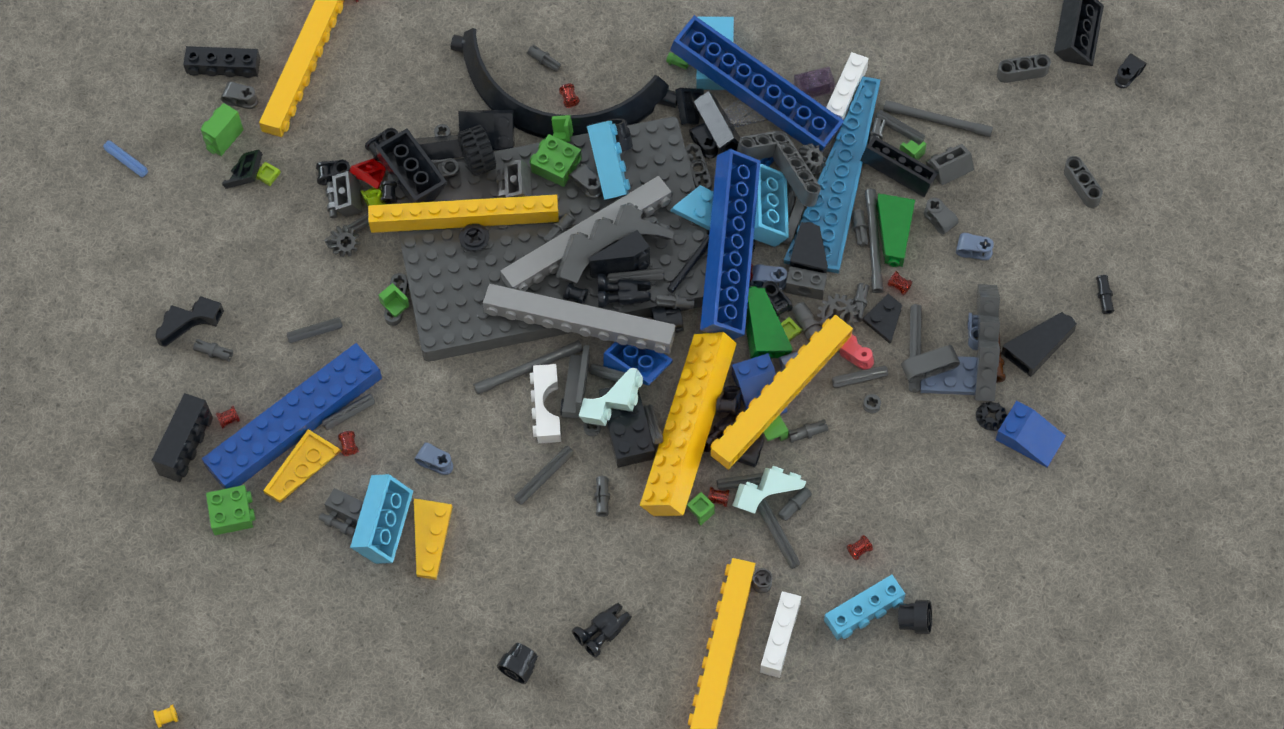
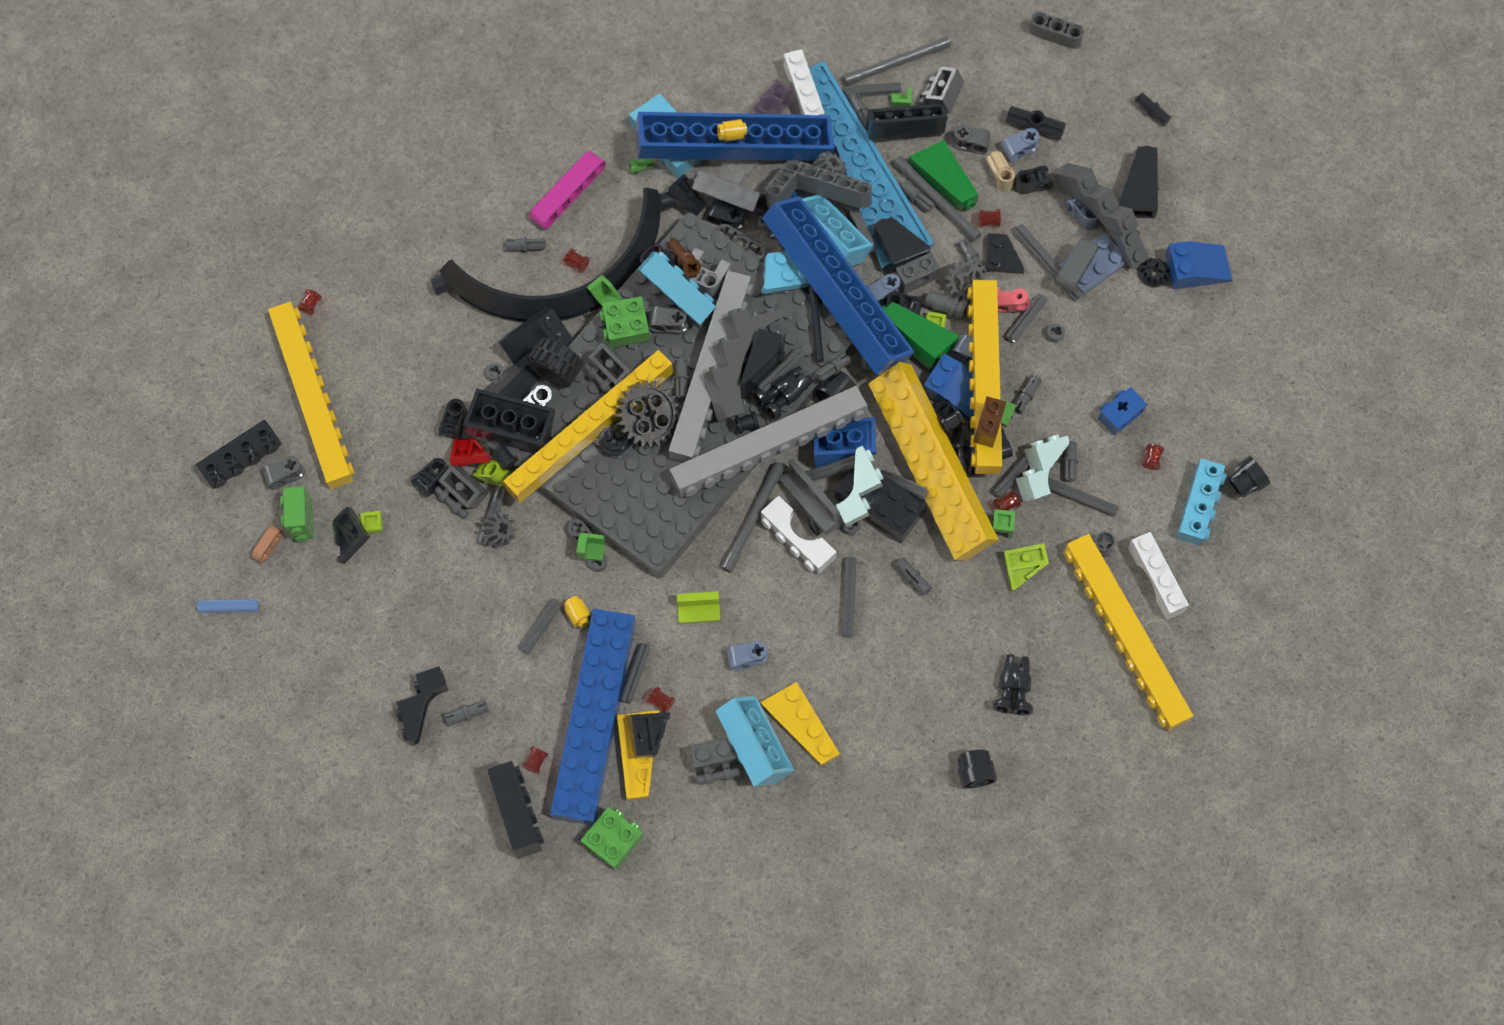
camera: 40 degrees left, 5 degrees up
none -> nougat beam [252,525,283,563]
none -> dark pink beam [529,151,606,230]
none -> yellow brick [564,596,592,628]
none -> black gear [614,380,680,448]
none -> black wing [628,712,670,759]
none -> reddish brown pin [667,238,701,276]
none -> lime panel [677,591,721,624]
none -> light grey piece [683,248,732,297]
none -> yellow brick [717,119,747,142]
none -> reddish brown brick [973,396,1006,448]
none -> tan piece [986,151,1015,192]
none -> lime wing [1003,543,1049,591]
none -> black piece [1006,106,1066,140]
none -> black piece [1014,166,1053,195]
none -> blue brick [1098,387,1147,436]

